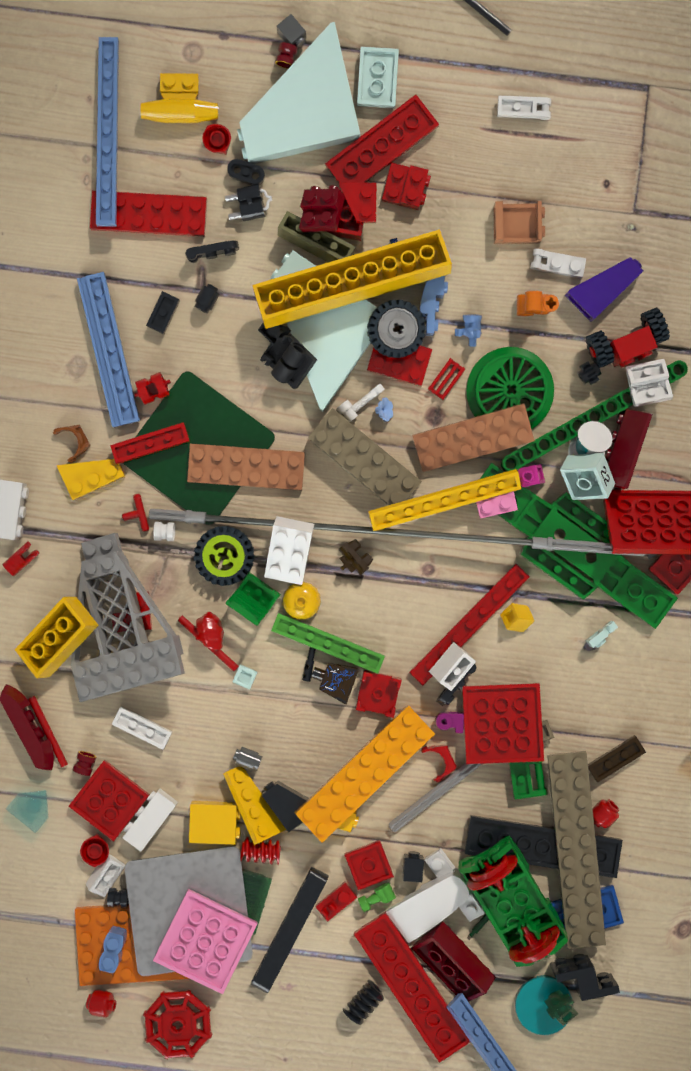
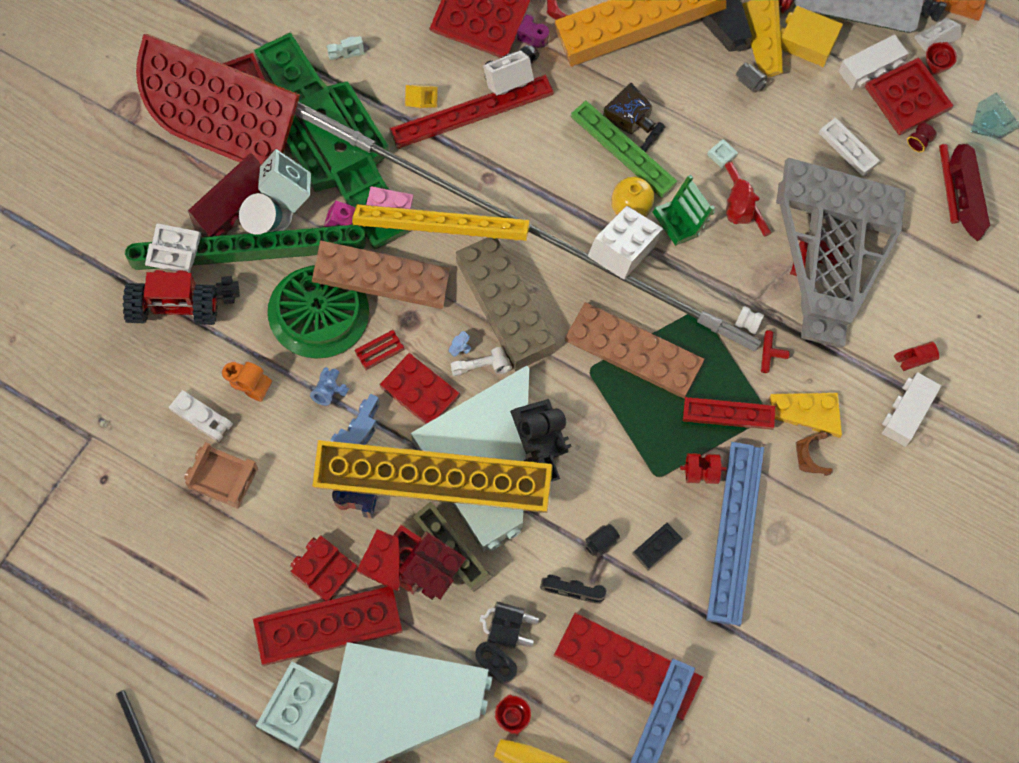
camera: 155 degrees left, 20 degrees down
yellow brick [15,597,99,679] -> none
wheel [194,526,255,586] -> none
dark brown hips [338,539,373,575] -> none
red panel [356,670,402,718] -> none
wheel [367,300,426,358] -> none
white plate [497,96,551,120] -> none
dark purple slope [565,257,644,322] -> none

